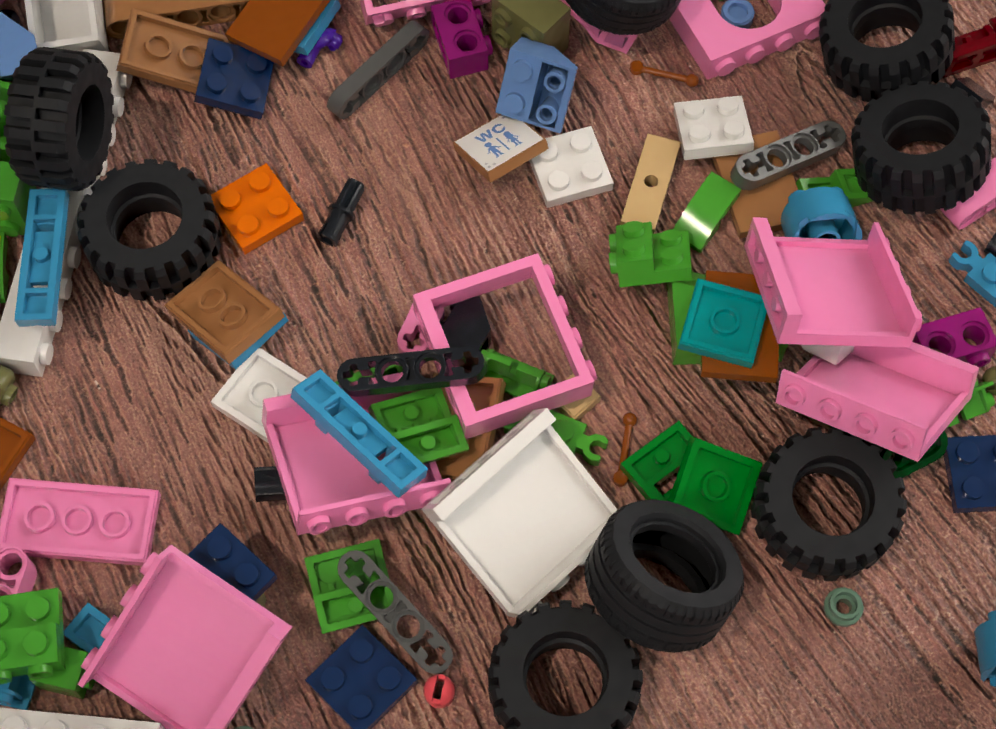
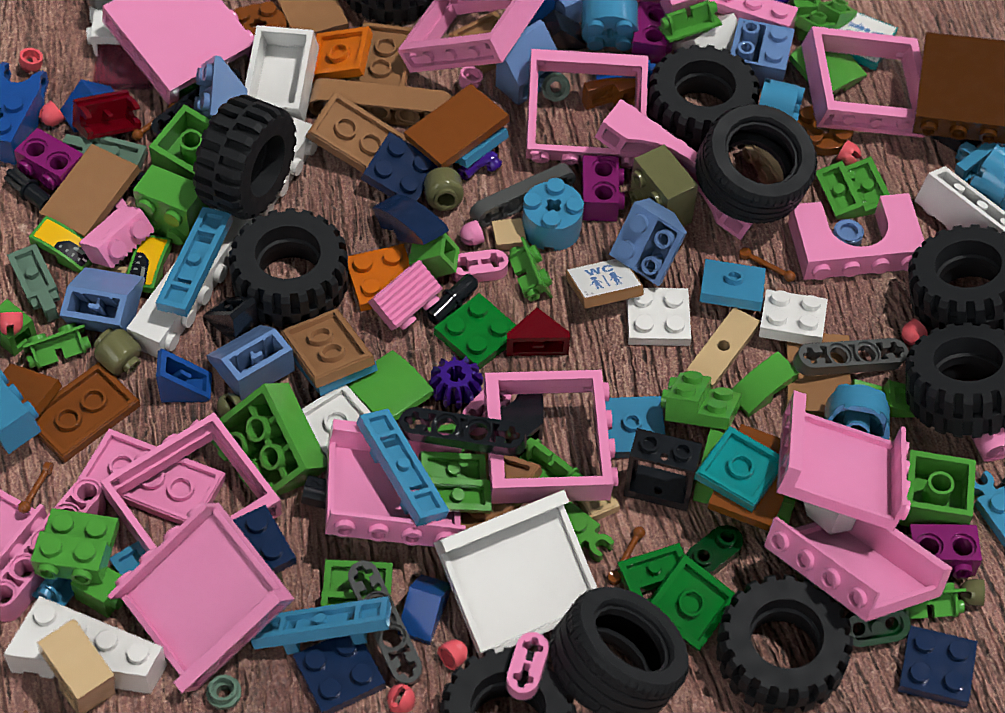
camera: 15 degrees right, 10 degrees down
none -> bright pink window [100,413,282,552]
none -> blue slope [156,349,212,403]
none -> black slope [203,296,259,341]
none -> medium blue slope [206,325,295,401]
none -> bright green wedge [211,383,327,496]
none -> olive hinge [217,392,241,418]
none -> dark azure hinge [251,596,392,655]
none -> bright green slope [346,350,434,421]
none -> bright pink brick [368,260,443,331]
none -> dark blue slope [372,194,449,245]
none -> blue slope [398,574,452,645]
none -> bright green brick [409,233,460,278]
none -> olive head [423,167,464,211]
none -> dark purple gear [429,354,483,410]
none -> green plate [434,293,516,370]
none -> coral hinge [438,639,468,670]
none -> bright pink beam [451,249,508,282]
none -> bright pink hinge [460,220,484,246]
none -> tan tile [492,218,526,251]
none -> dark red slope [506,307,570,356]
none -> bright pink beam [506,632,549,700]
none -> bright green hinge [508,237,553,301]
none -> dark azure brick [522,178,584,251]
none -> dark azure plate [605,396,666,458]
none -> black window [623,428,702,512]
none -> dark green plate [686,525,743,576]
none -> dark azure plate [699,259,766,311]
none -> bright green brick [898,449,976,527]
none -> coral hinge [901,318,928,346]

